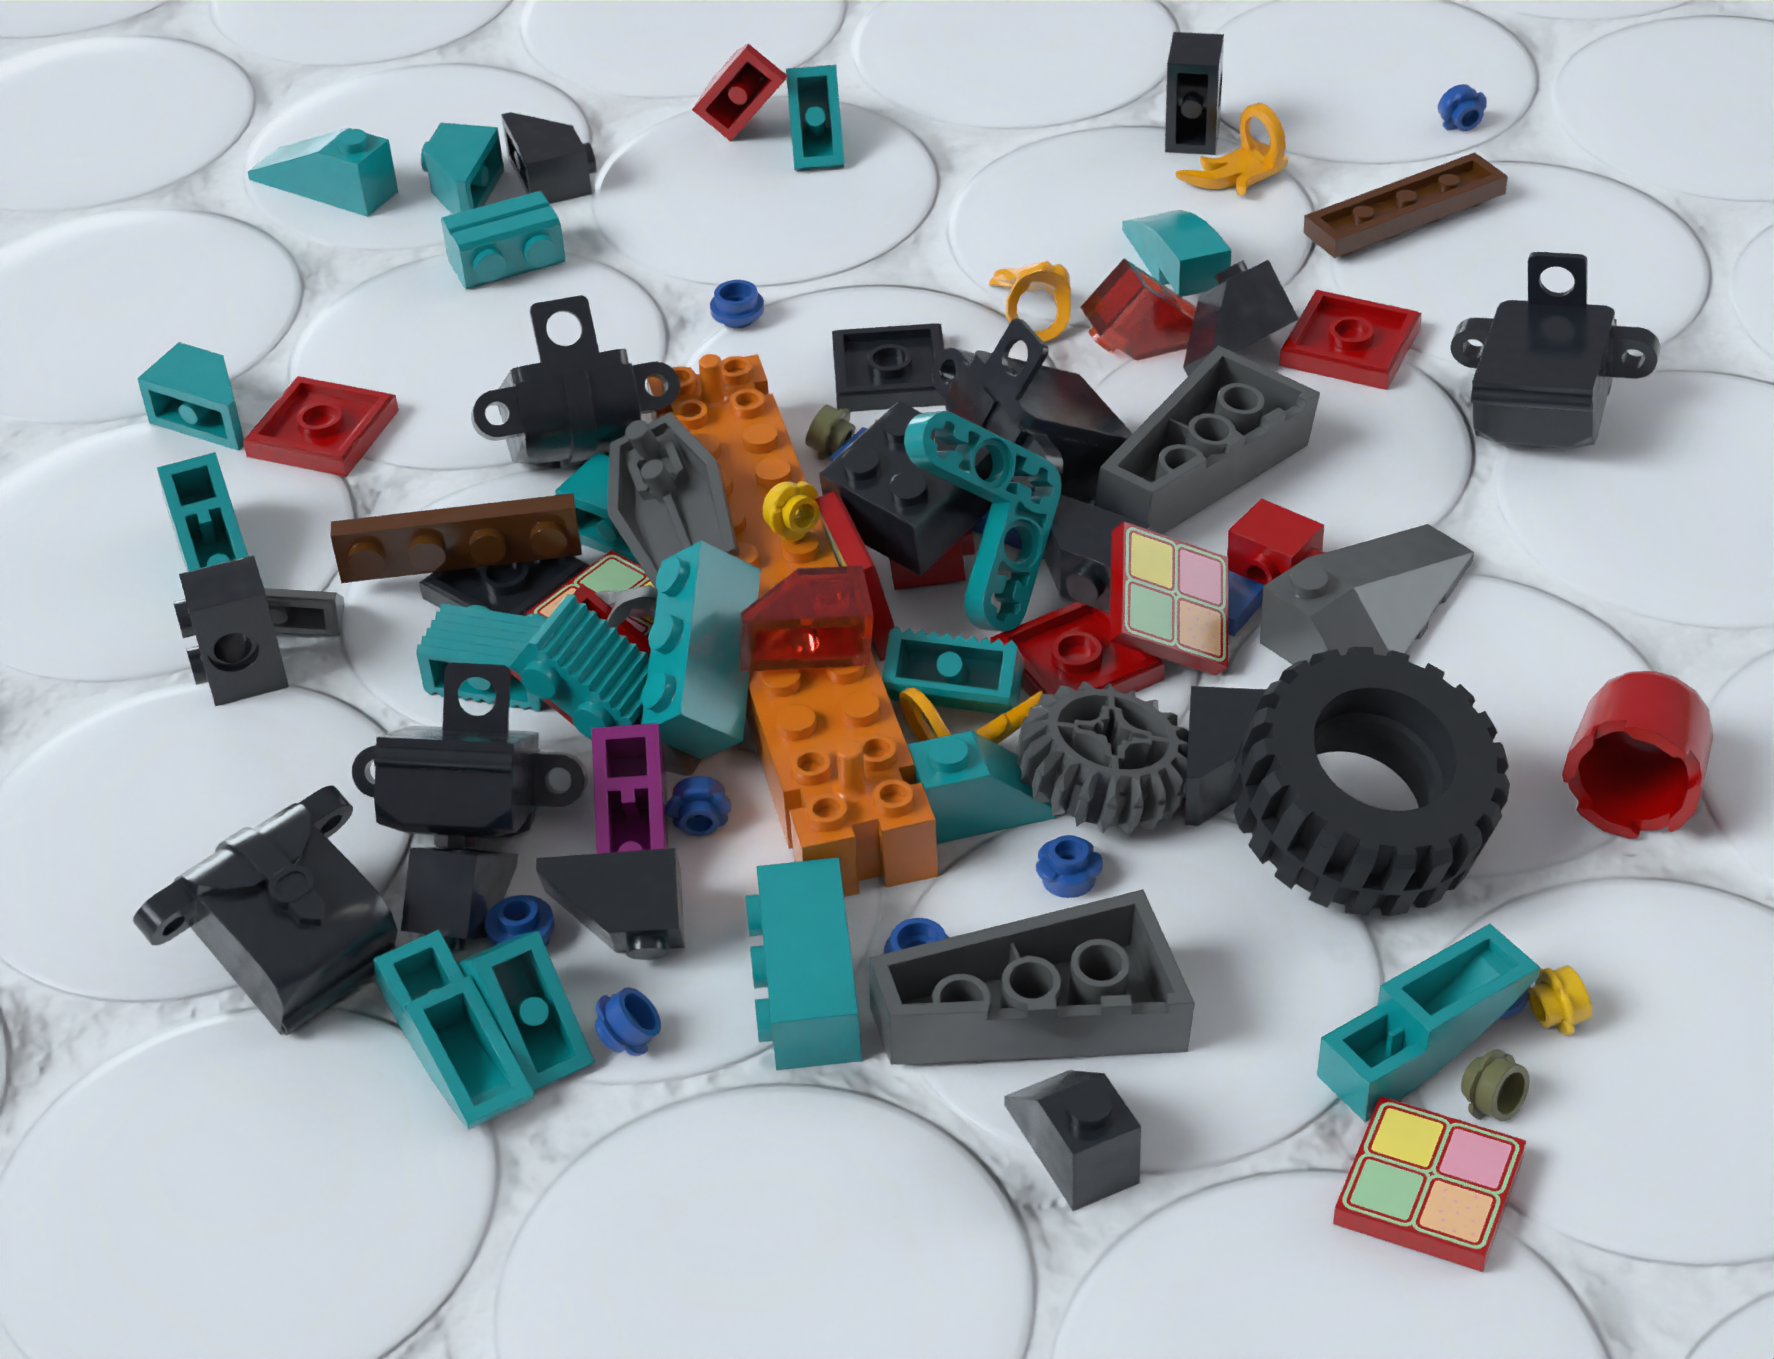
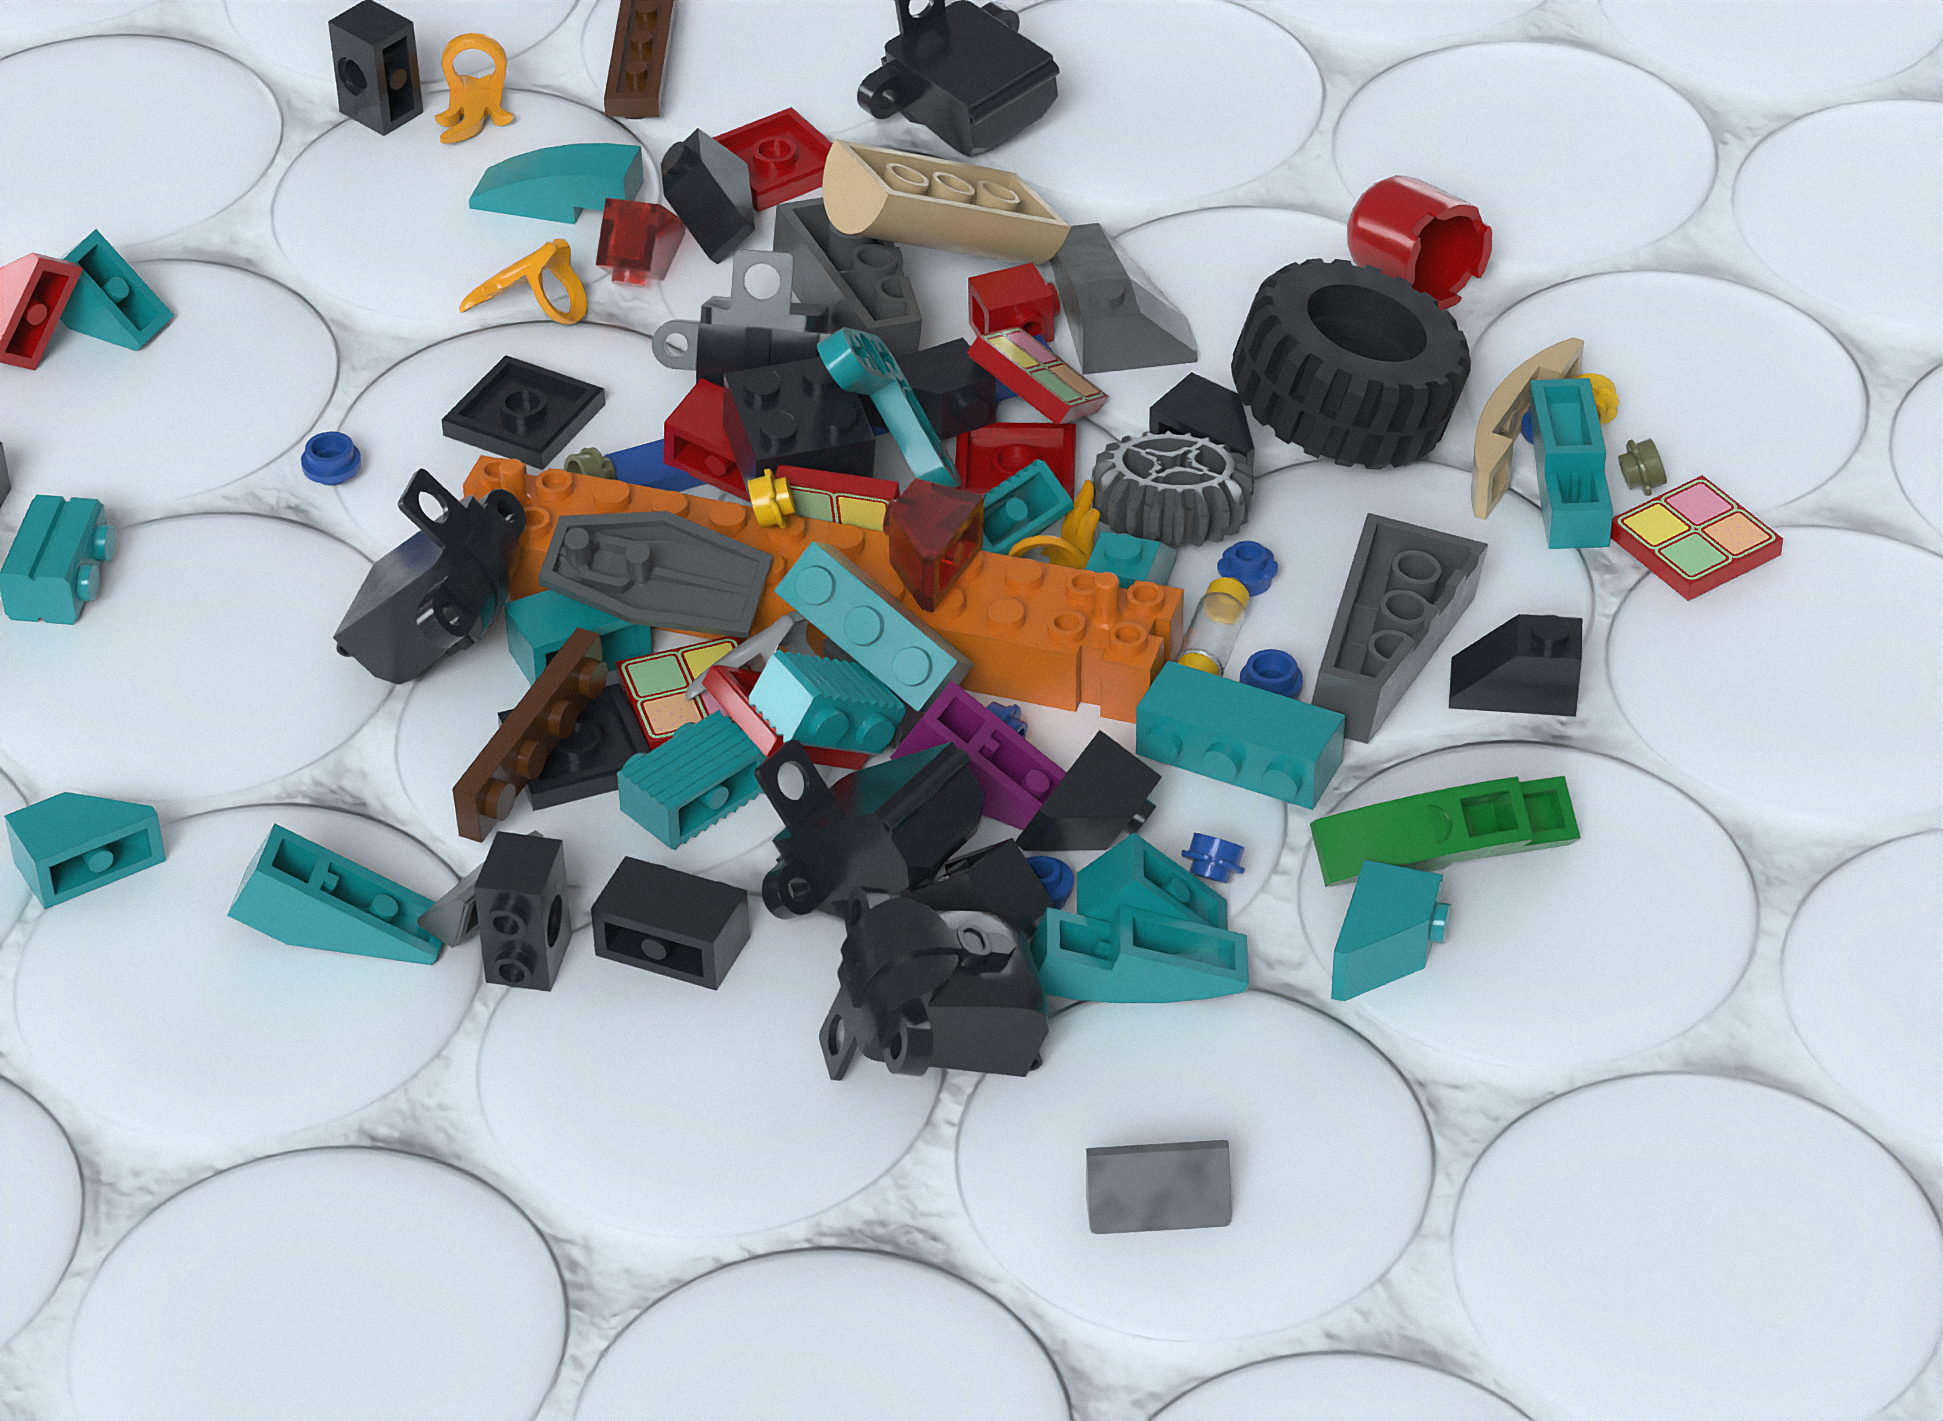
camera: 60 degrees left, 0 degrees up
red tile [243,376,399,477] -> none
none -> black brick [591,856,750,991]
none -> tan brick [822,139,1071,266]
none -> flat silver slope [1086,1140,1231,1234]
none -> clear piece [1175,577,1249,677]
none -> green slope [1310,776,1581,887]
none -> teal slope [1331,860,1452,1001]
none -> tan slope [1471,337,1584,520]

